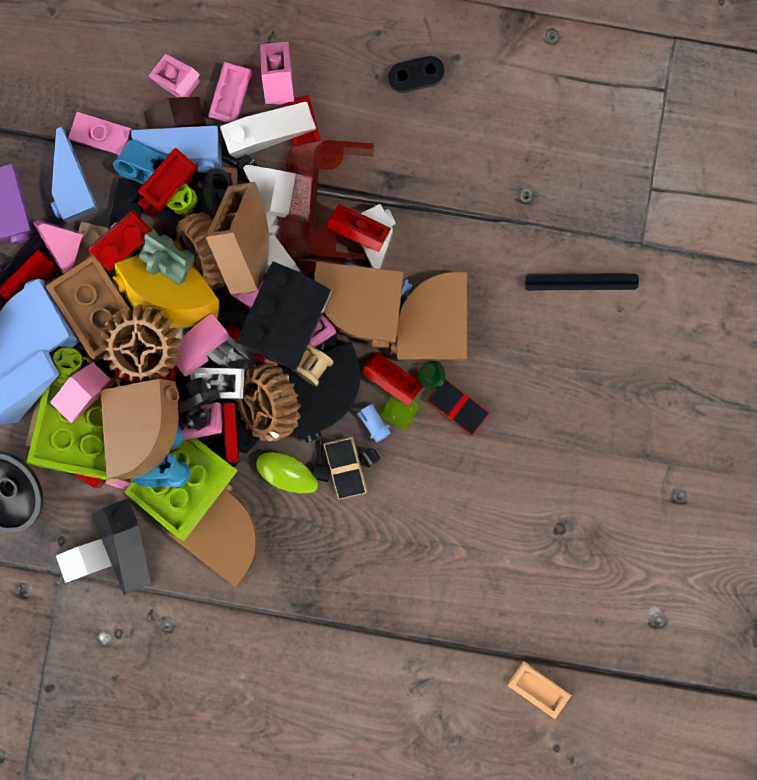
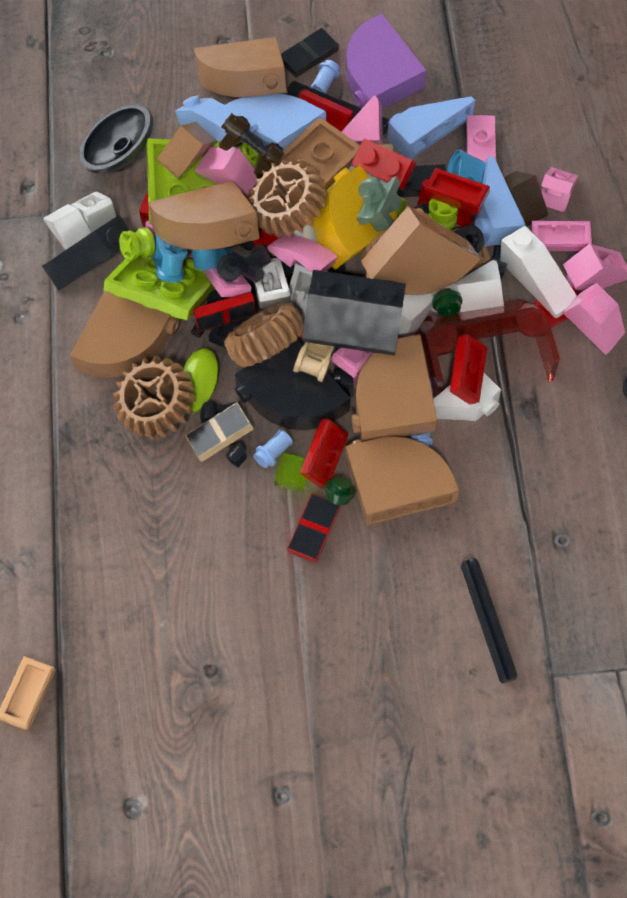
camera: 75 degrees right, 20 degrees down
none -> white slope [71,191,116,233]
none -> medium nougat gear [112,356,196,439]
none -> lime wheel [119,228,155,261]
none -> medium nougat slope [157,122,217,180]
none -> dark brown piece [219,113,284,179]
none -> dark green plate [432,289,463,317]
none -> bright pink slope [563,283,625,355]

